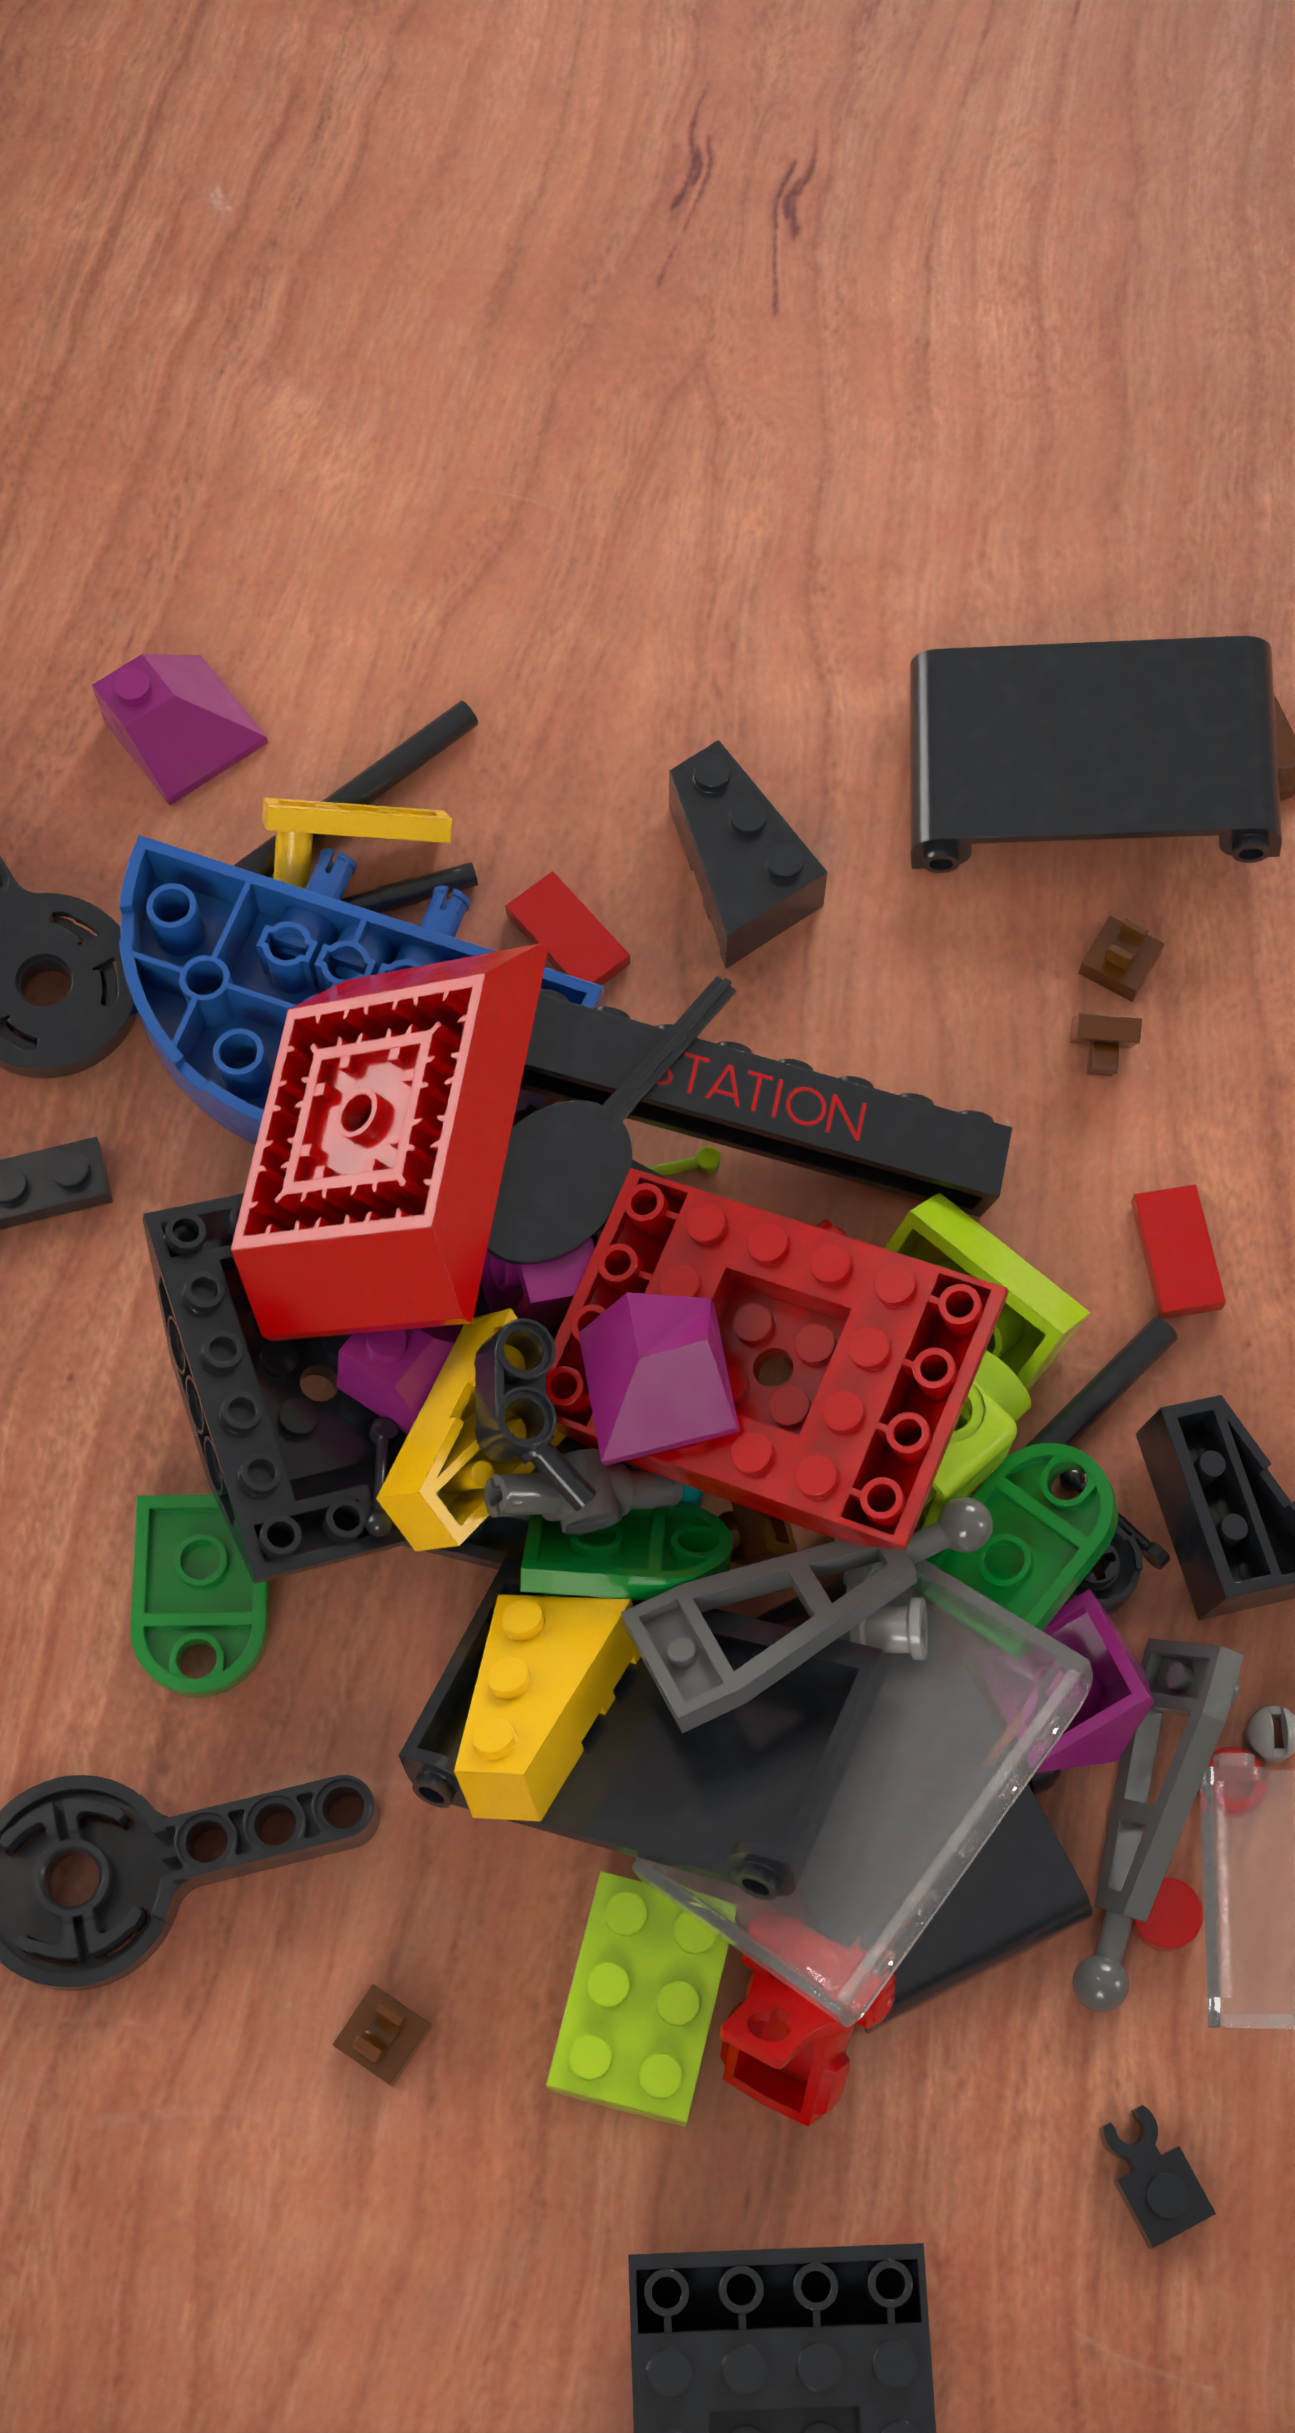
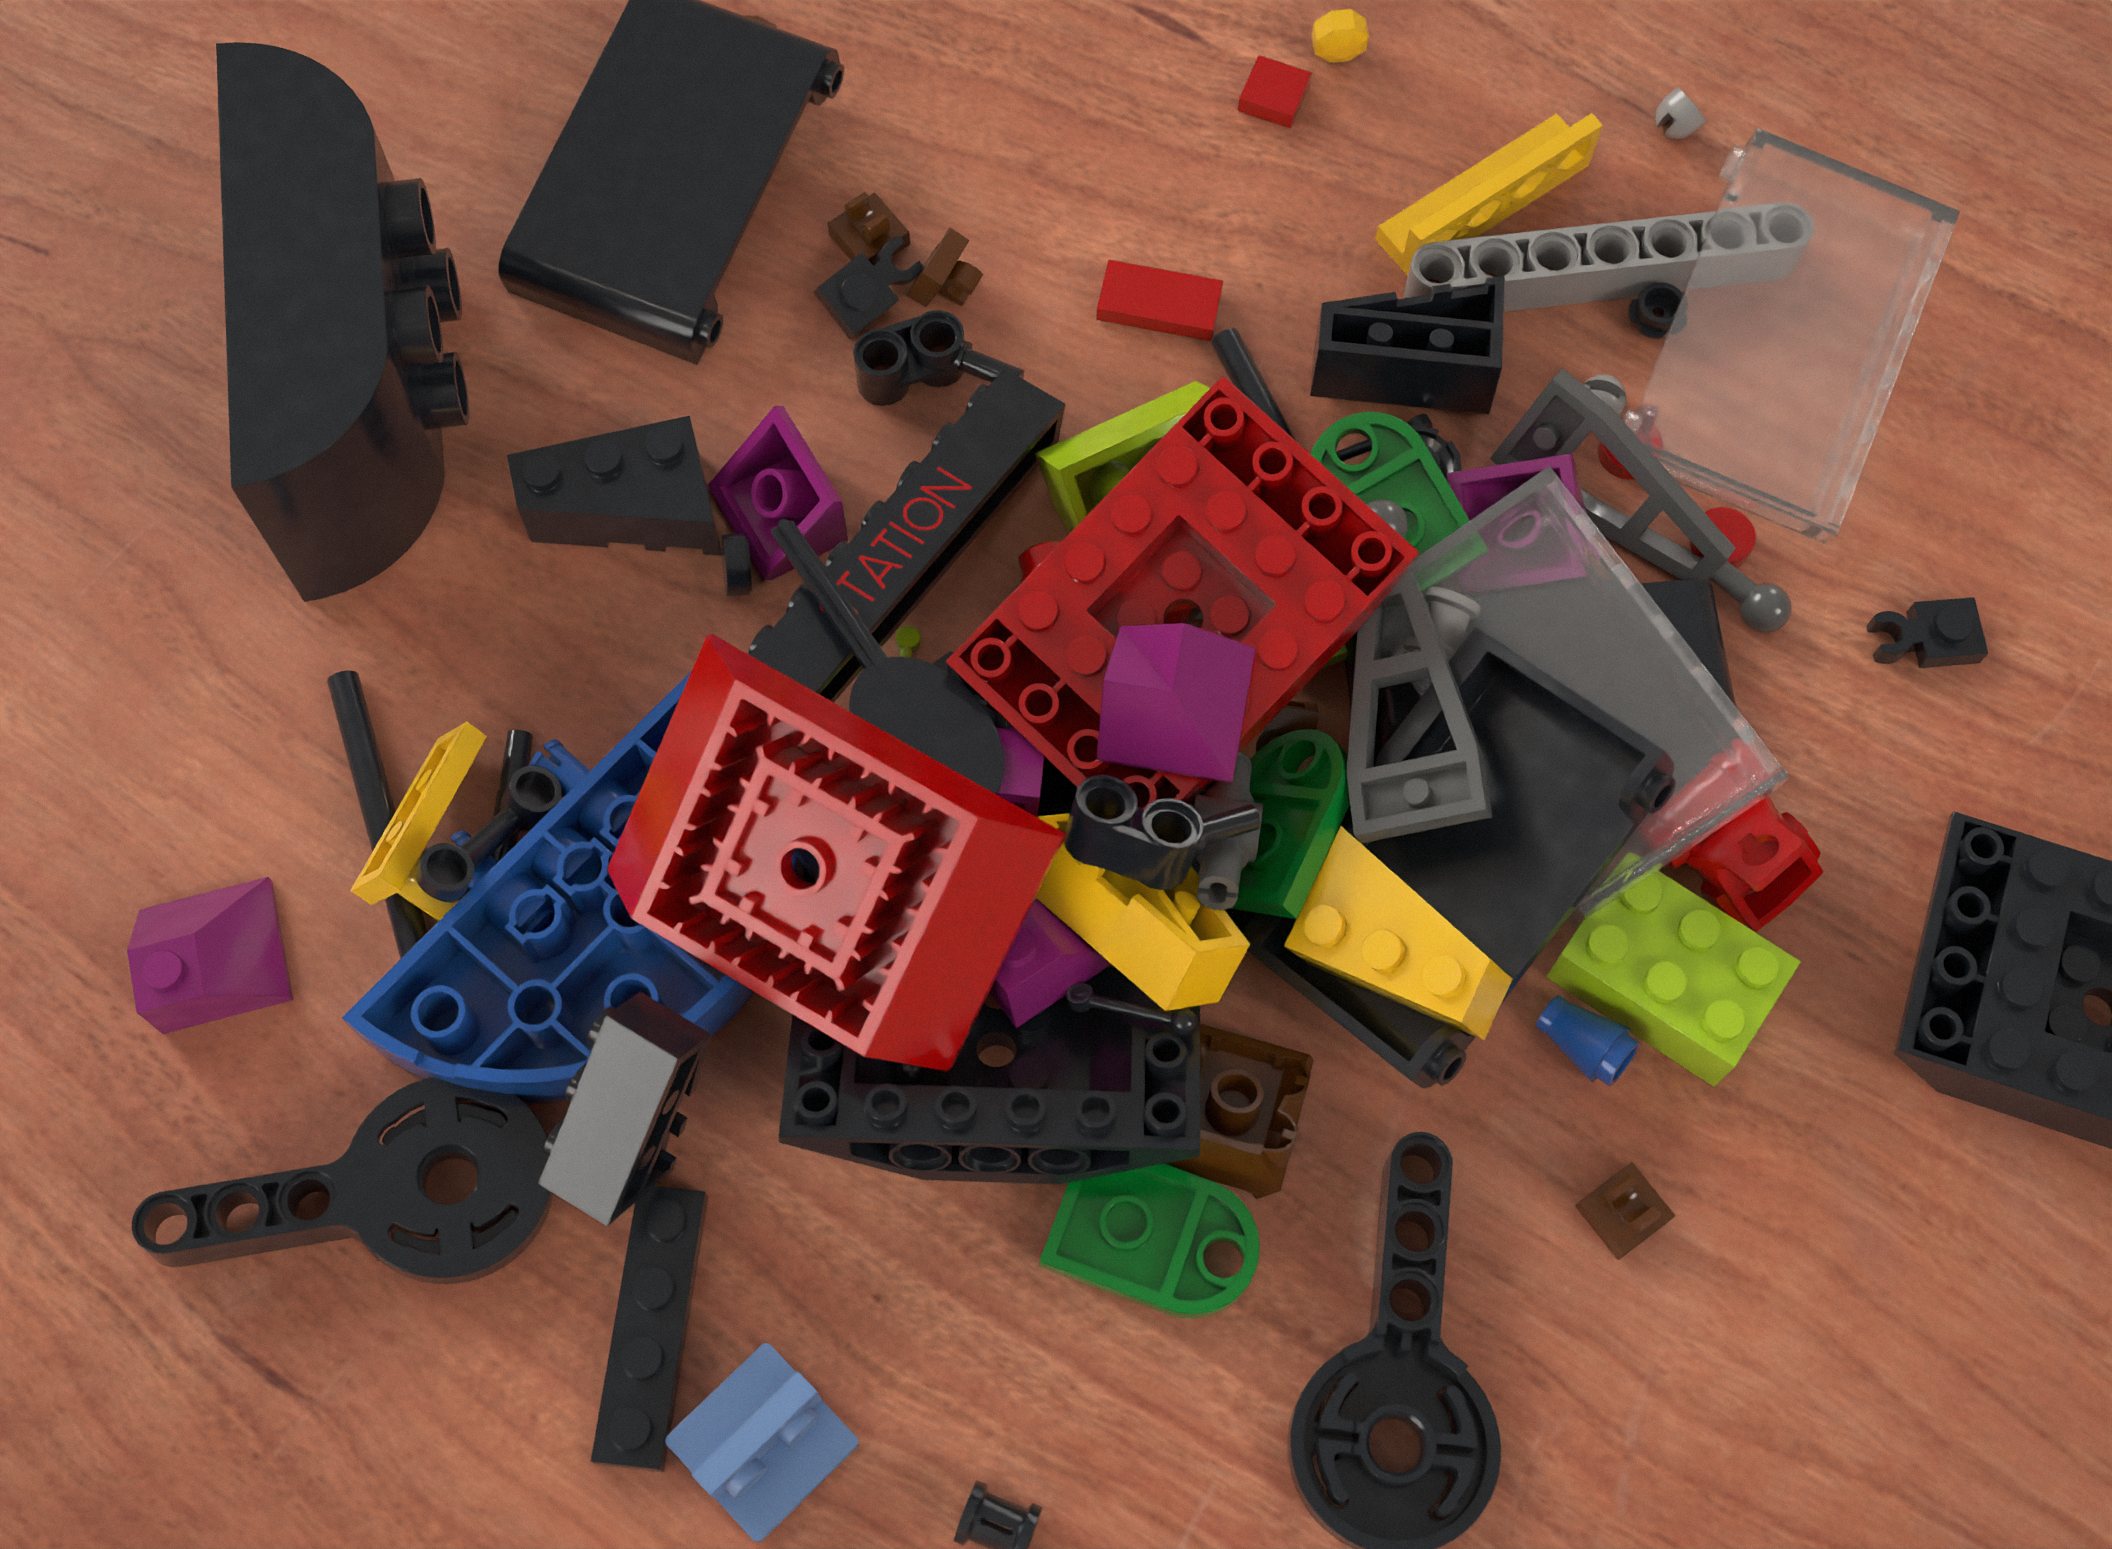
camera: 70 degrees left, 0 degrees up
red tile [505,871,630,986] -> none
none -> black brick [216,42,470,602]
none -> black bar [415,766,561,902]
none -> wedge [538,991,711,1226]
none -> magenta slope [707,406,848,580]
none -> black tile [721,533,752,596]
none -> black plate [813,236,923,339]
none -> black beam [853,310,1025,406]
none -> reddish brown slope [1165,1024,1314,1200]
none -> blue cone [1536,995,1640,1086]

